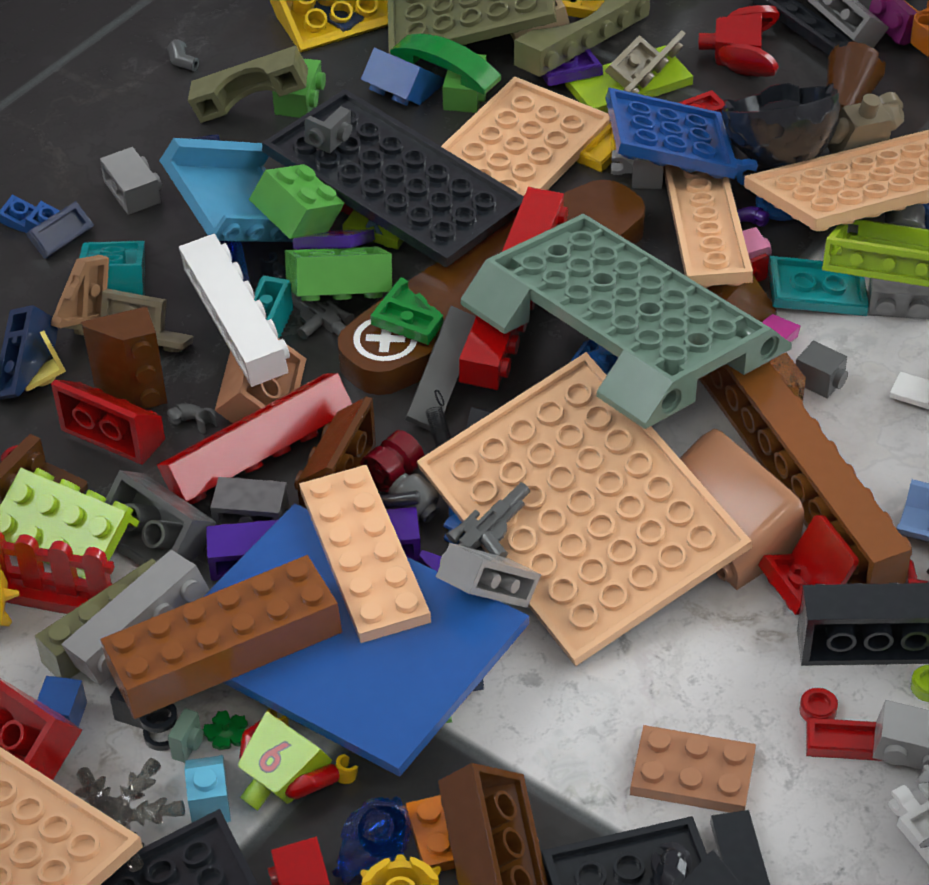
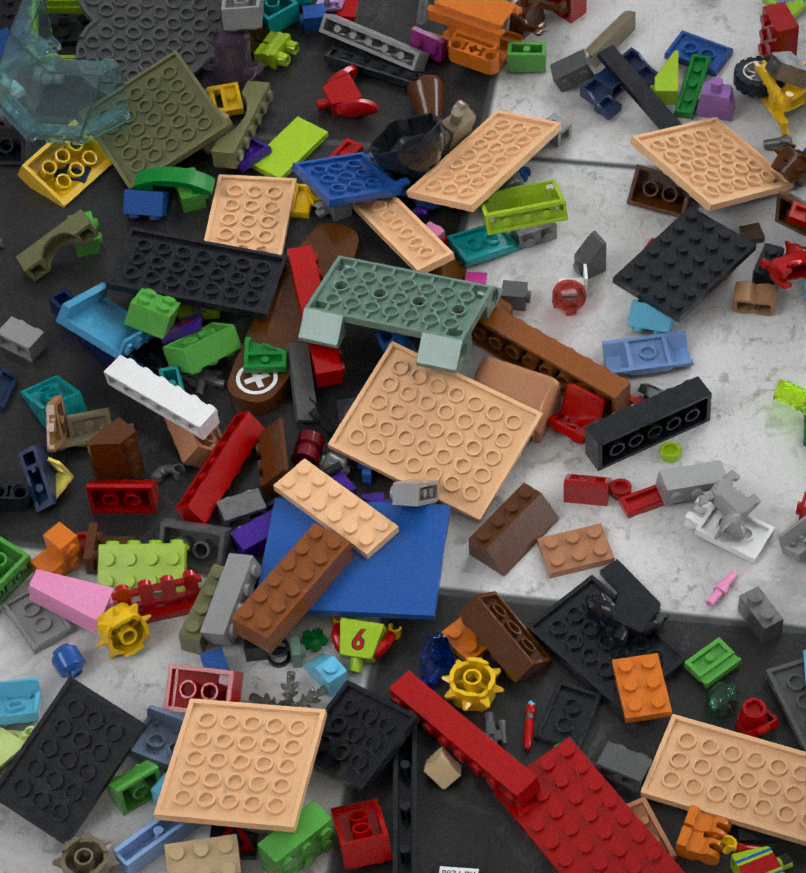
camera: 25 degrees left, 5 degrees up
dark grey bracket [305,106,352,153] -> none
dark grey piece [446,482,530,558] -> none
dark tan bracket [605,30,686,94] -> none
none -> reddish brown slope [468,482,559,576]
none -> clear red piece [552,279,586,316]
none -> red slope [564,473,611,506]

